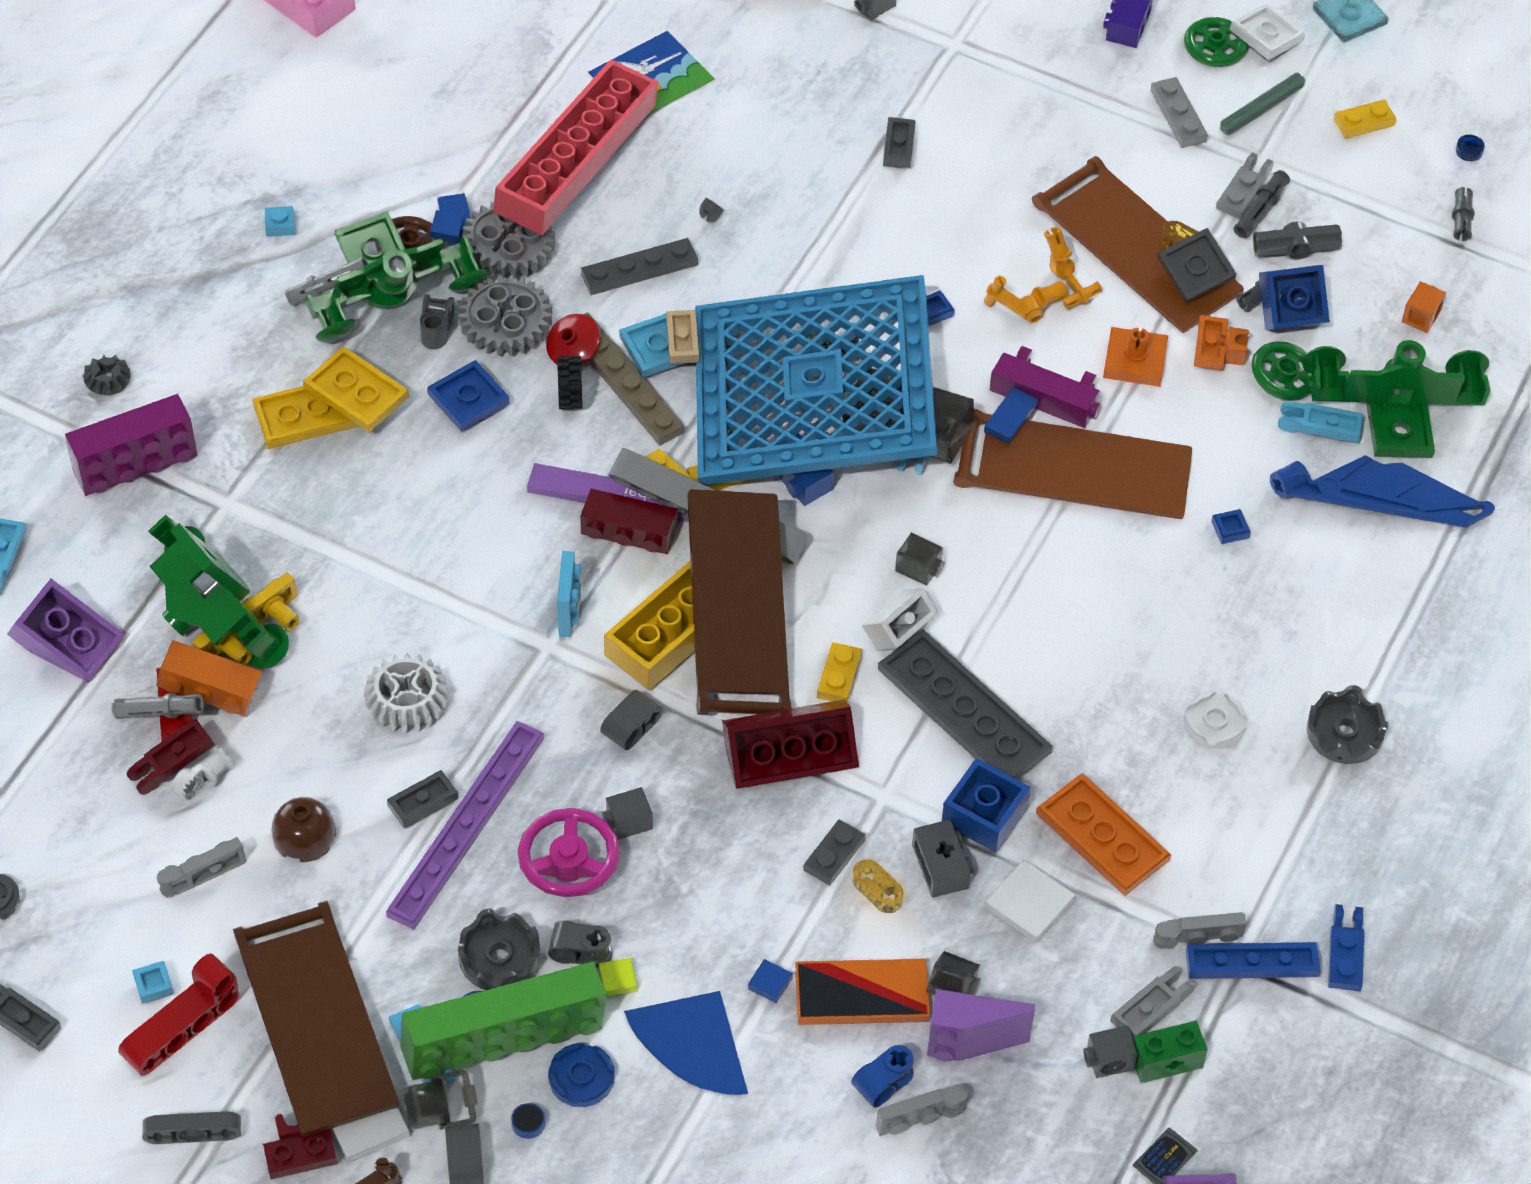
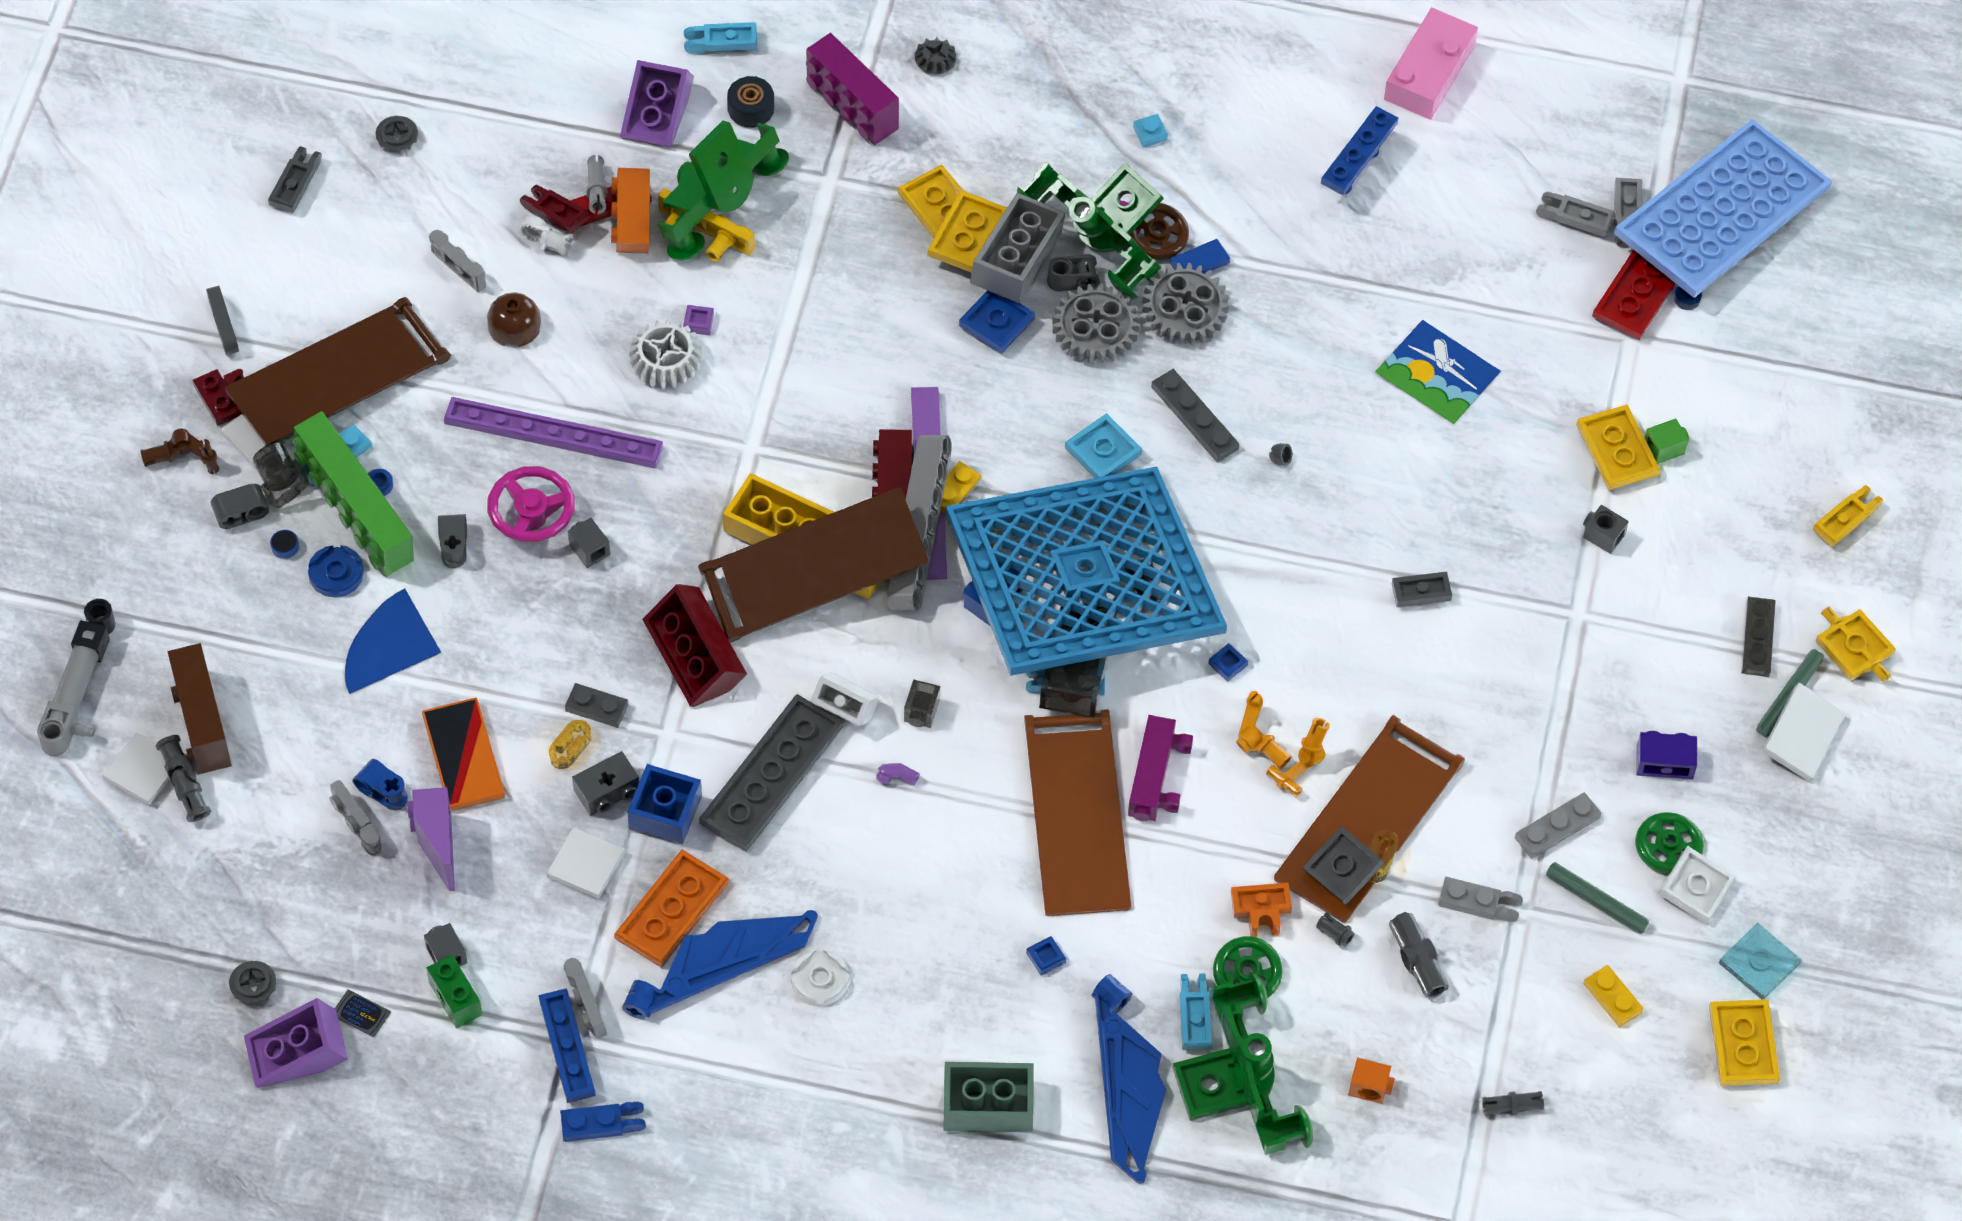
camera: 75 degrees right, 5 degrees up
red beam [118,953,239,1076] -> none
medium azure plate [132,960,174,1004] -> none
light grey pin [285,256,368,306] -> none
dark grey plate [387,770,459,828] -> none
blue tile [430,210,464,243] -> none
dark grey plate [458,908,540,990] -> none
coral brick [493,59,659,235] -> none
red dish [546,314,601,366] -> none
black tyre [557,356,583,409] -> none
medium azure plate [557,551,581,637] -> none
dark tan plate [569,312,684,446] -> none
neon yellow tile [599,958,637,997] -> none
dark grey beam [600,690,663,750] -> none
tan plate [666,310,699,364] -> none
blue tile [748,959,793,1004] -> none
yellow plate [817,642,862,702] -> none
clear smoke brick [926,951,981,995] -> none
blue tile [984,387,1039,445] -> none
orange tile [1103,327,1168,387] -> none
light grey hinge [1110,966,1196,1040] -> none
dark grey pin [1233,170,1290,239] -> none
blue brick [1259,265,1330,330] -> none
dark grey plate [1306,685,1388,764] -> none
clear blue tile [1455,134,1485,162] -> none
none -> blue wing [622,910,818,1019]
none -> medium lavender tile [683,305,714,335]
none -> black wheel [727,76,774,128]
none -> medium lavender arm [876,763,920,786]
none -> sand green brick [943,1062,1034,1132]
none -> light grey brick [970,193,1066,303]
none -> blue plate [1321,106,1399,196]
none -> yellow plate [1709,999,1780,1086]

